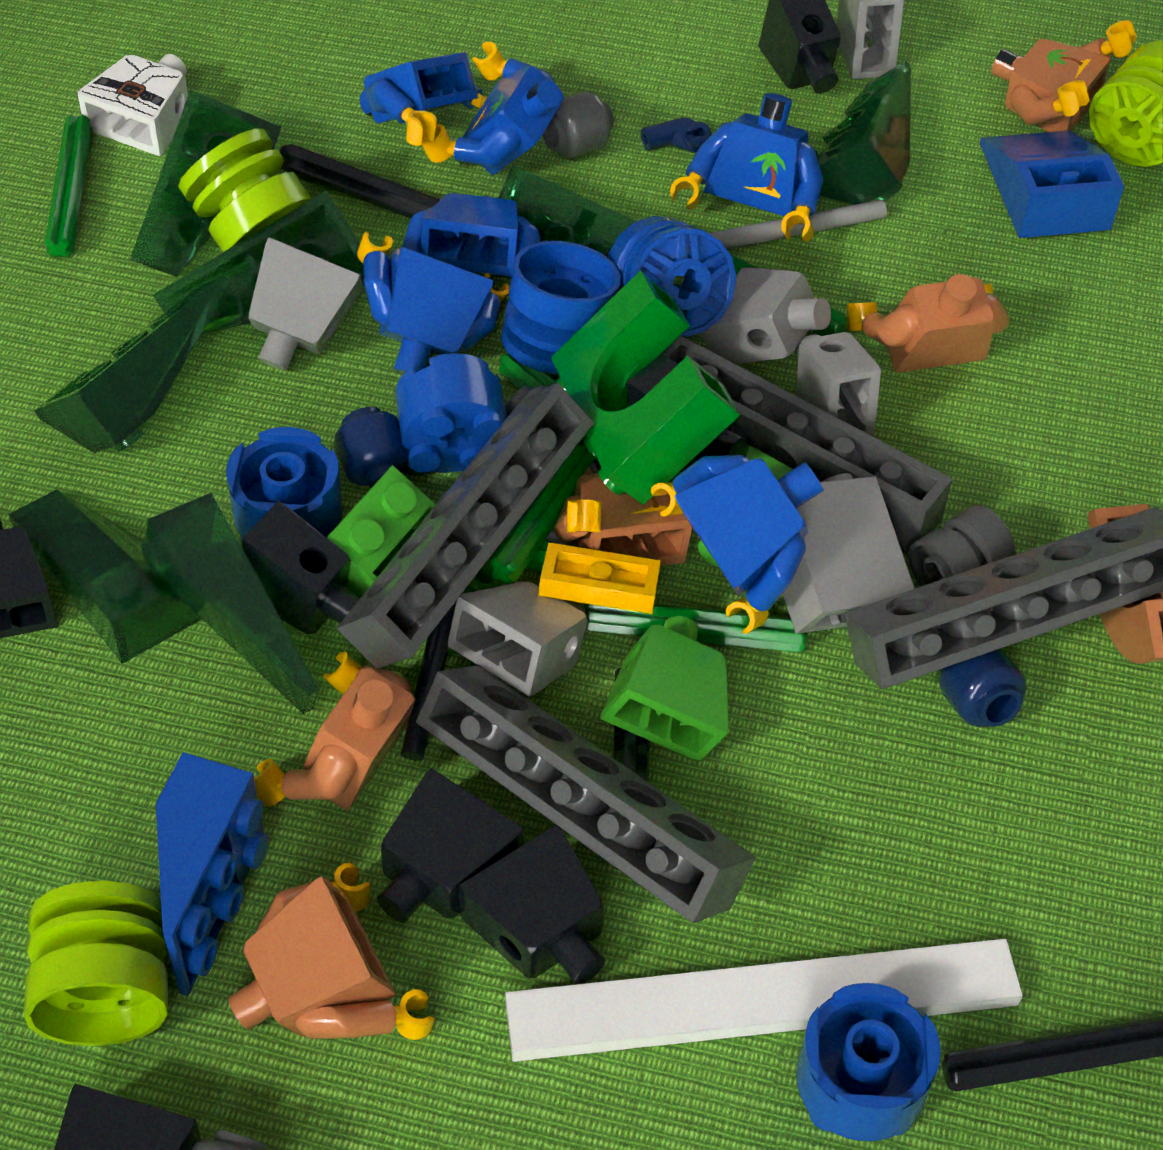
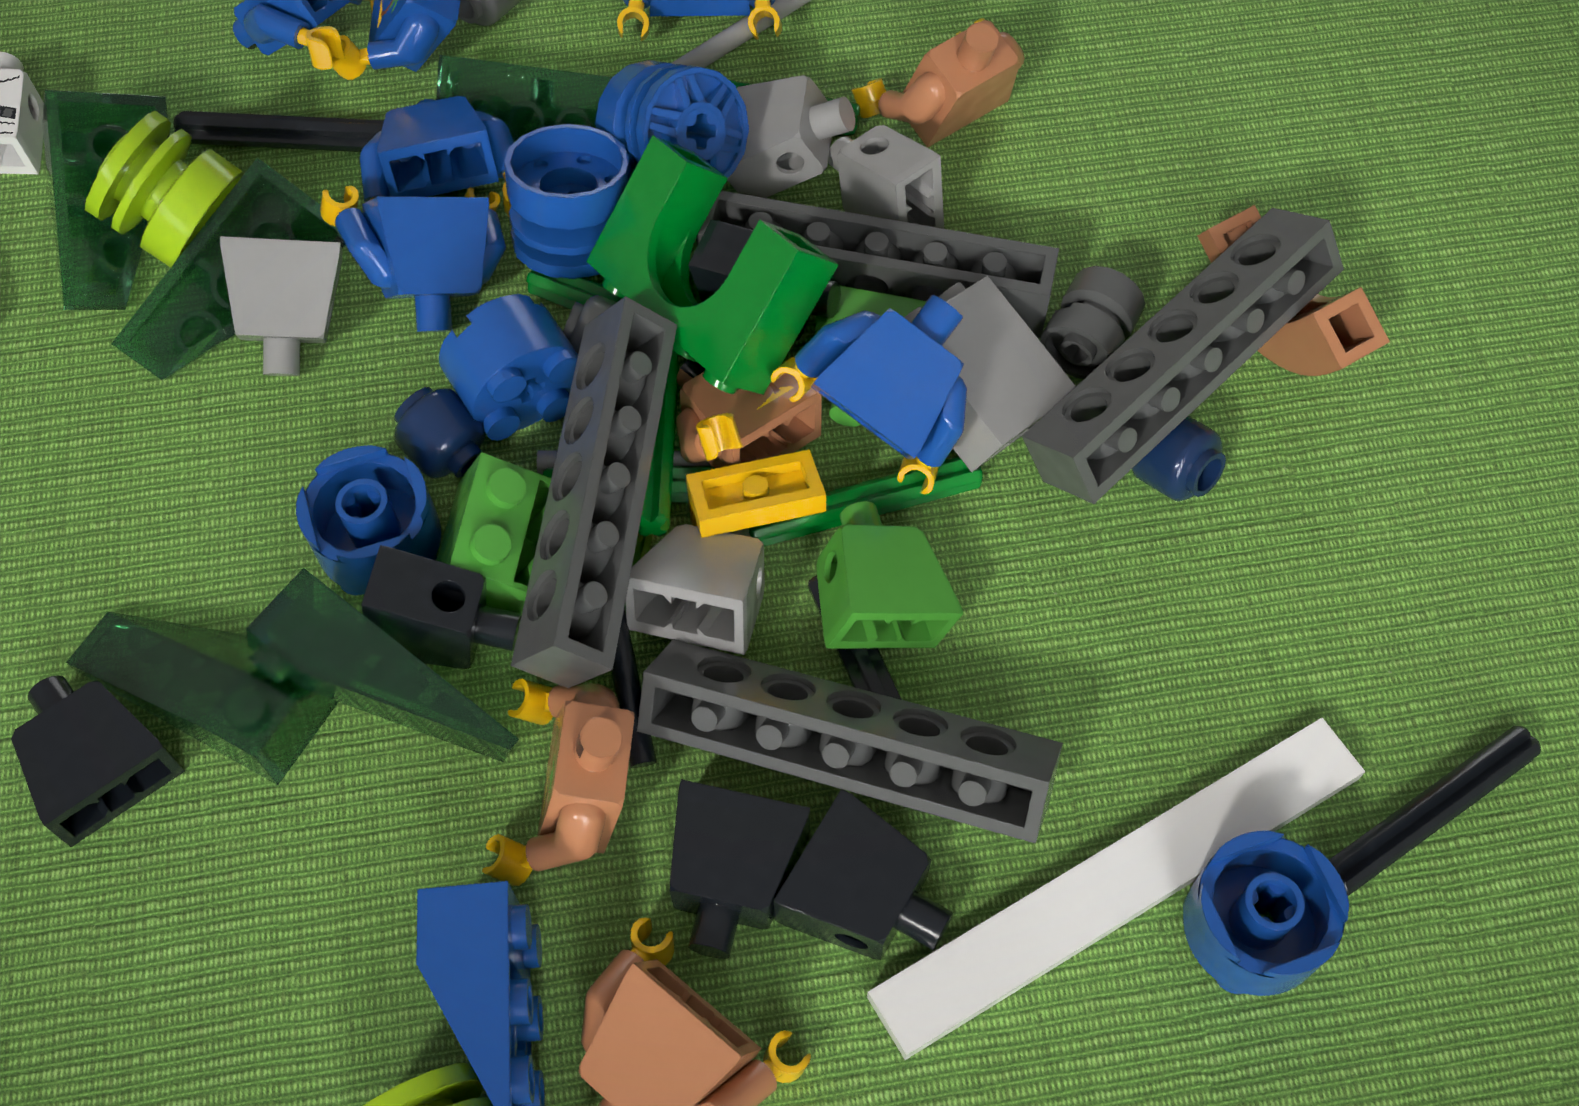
camera: 20 degrees left, 10 degrees up
clear green wedge [34,275,230,453] -> none

